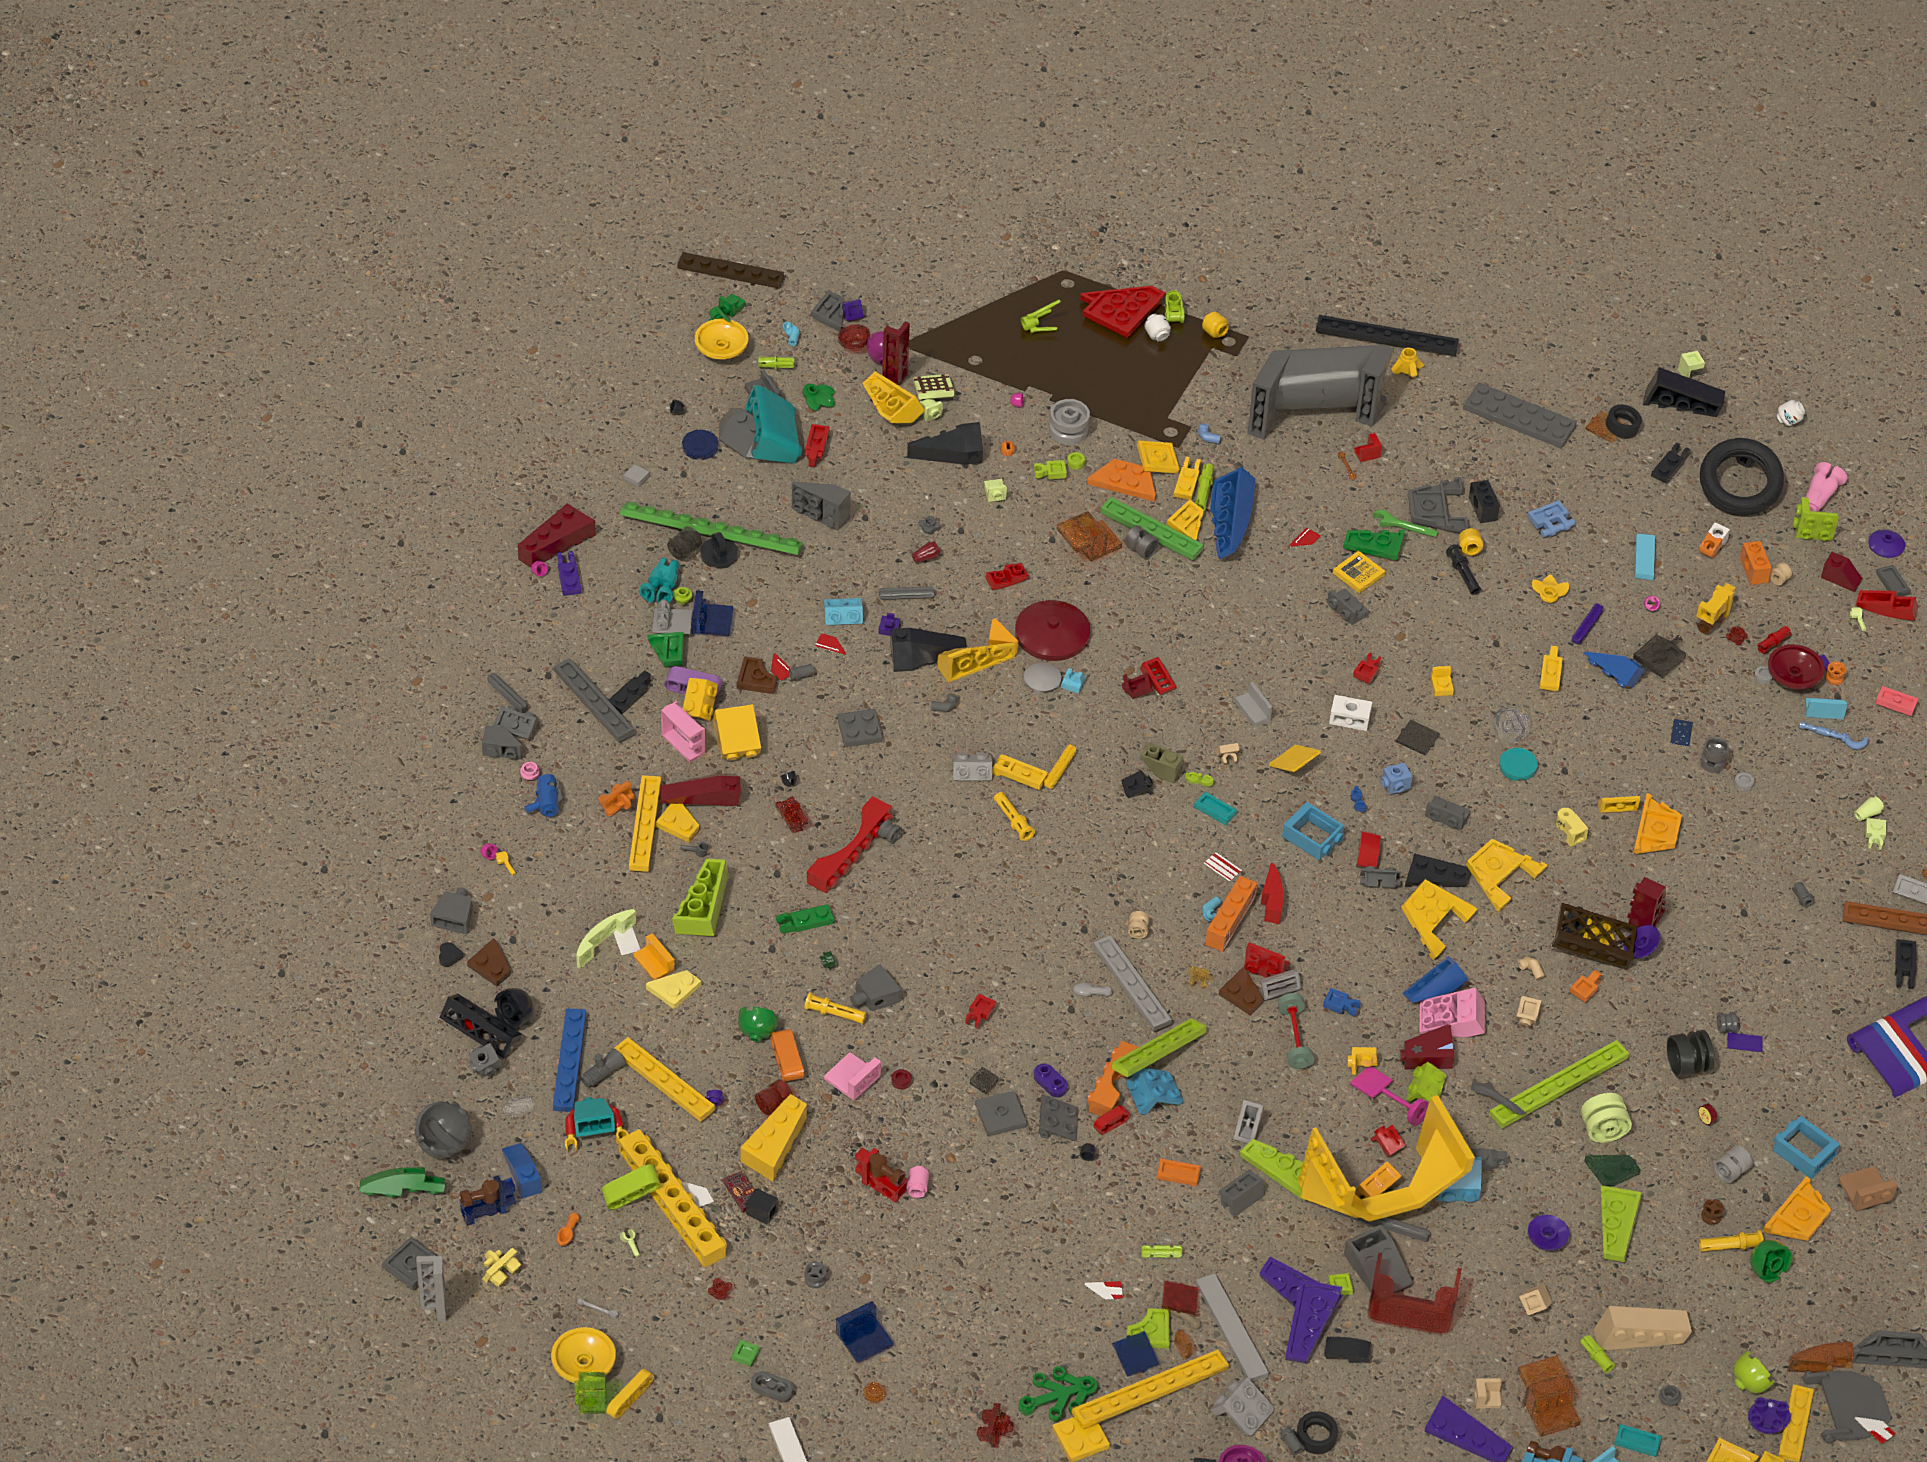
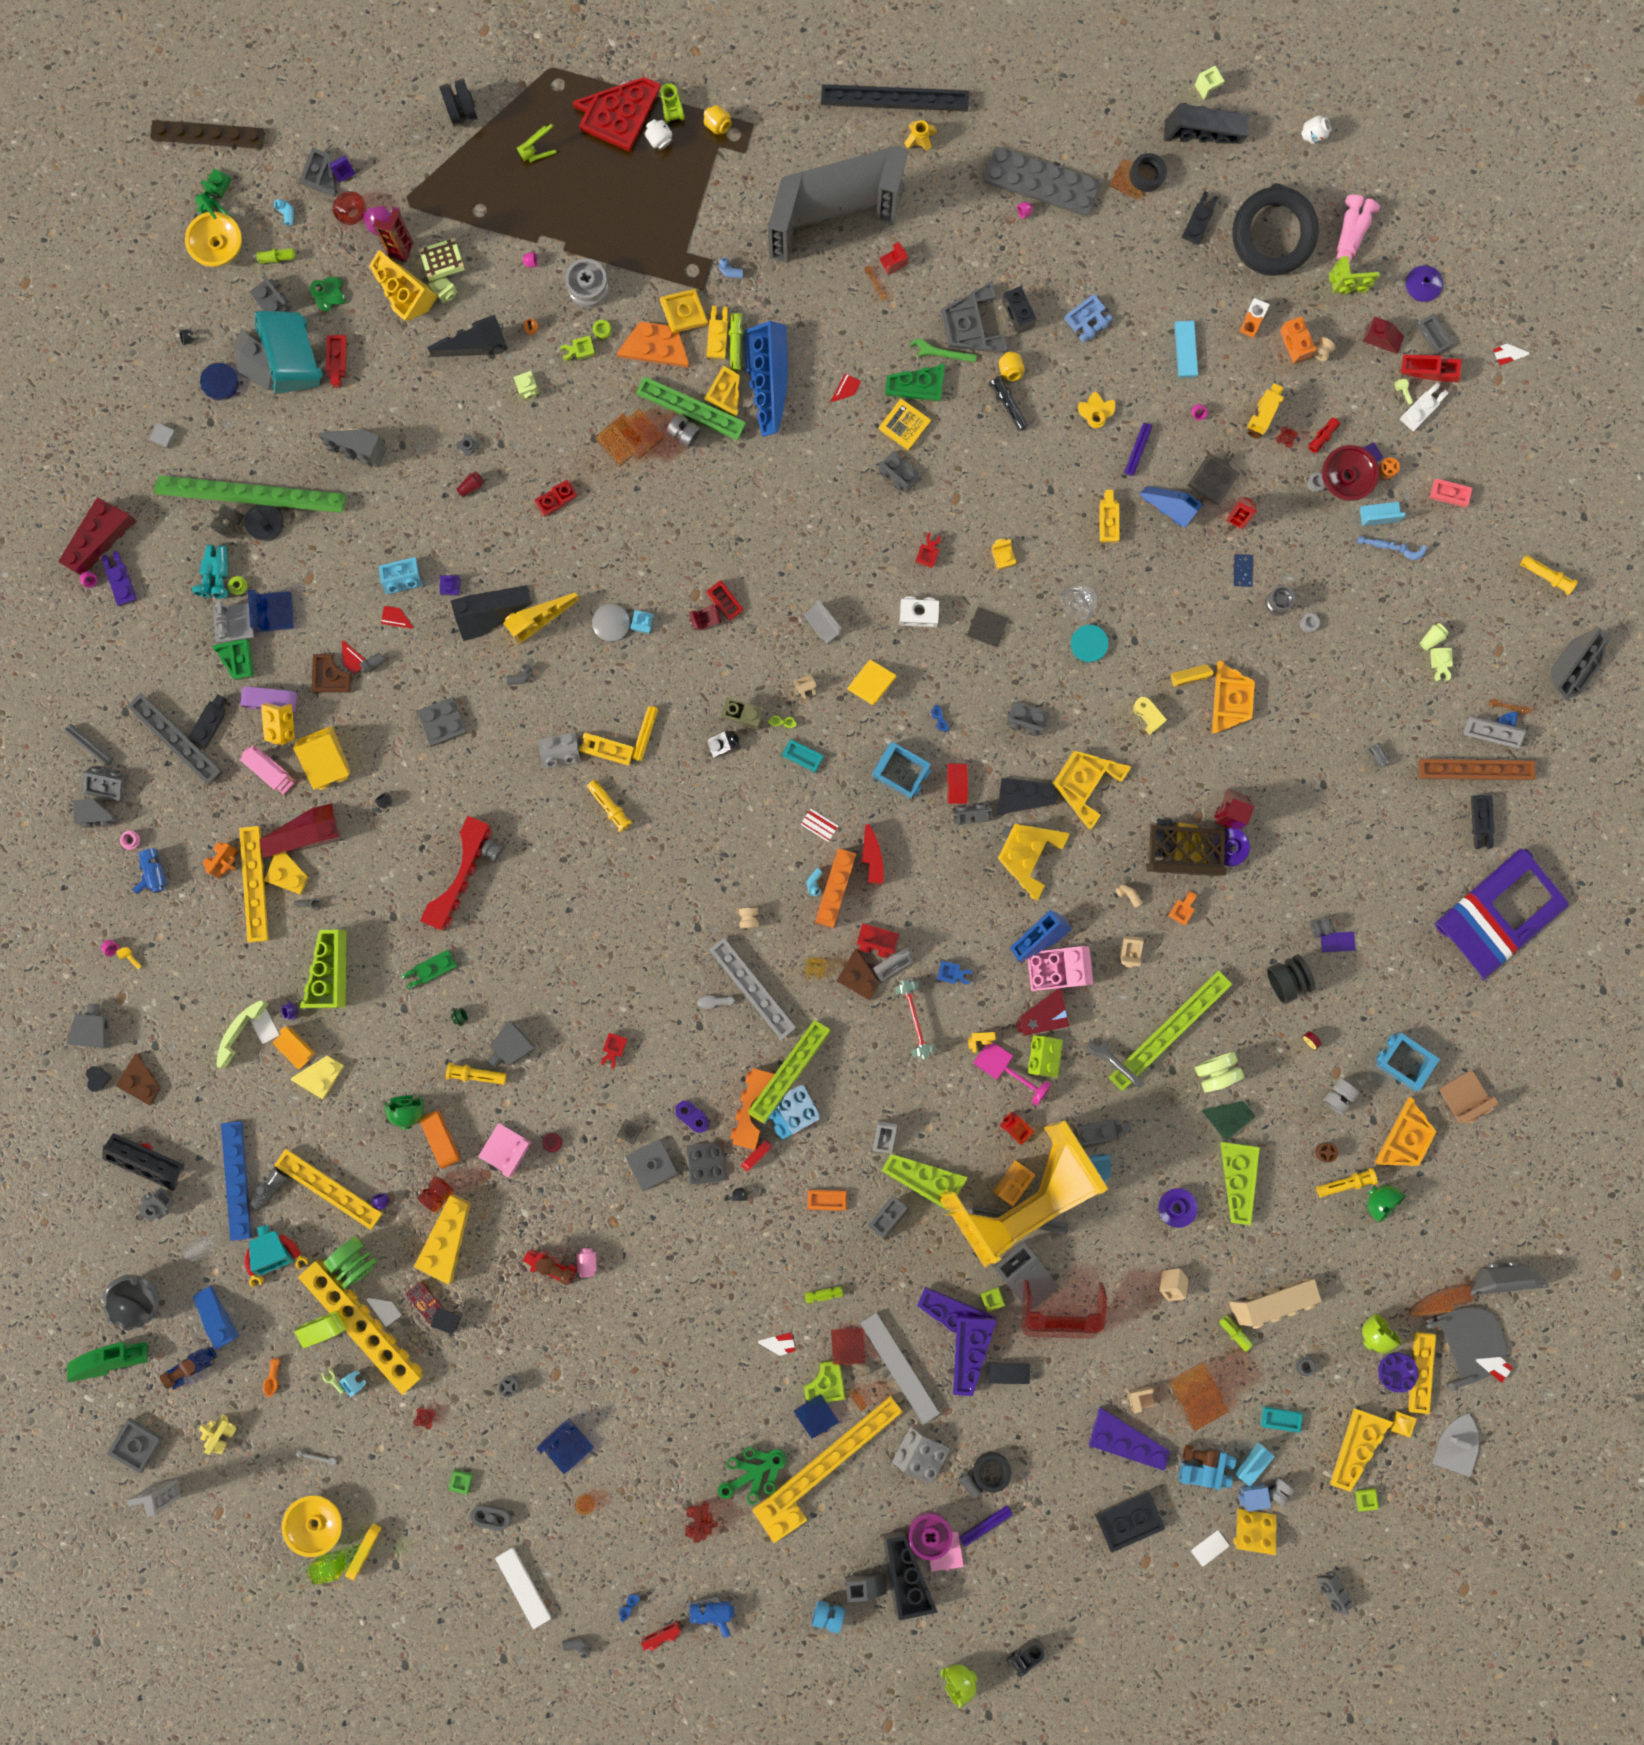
camera: 10 degrees left, 35 degrees up
black cylinder [494,988,534,1029] -> none
clear red hips [775,796,808,833] -> none
dark grey axle [879,586,934,599] -> none
light orange slope [988,618,1018,654] -> none
dark red dish [1015,600,1090,661] -> none
medium blue brick [1381,762,1412,795] -> none
none -> dark purple plate [281,1001,299,1020]
none -> bright green wheel [323,1236,377,1289]
none -> medium azure tile [339,1370,367,1397]
none -> black wheel [439,78,478,127]
none -> dark pink hinge [1017,202,1032,219]
none -> red slope [1226,496,1257,529]
none -> white hinge [1400,382,1449,431]

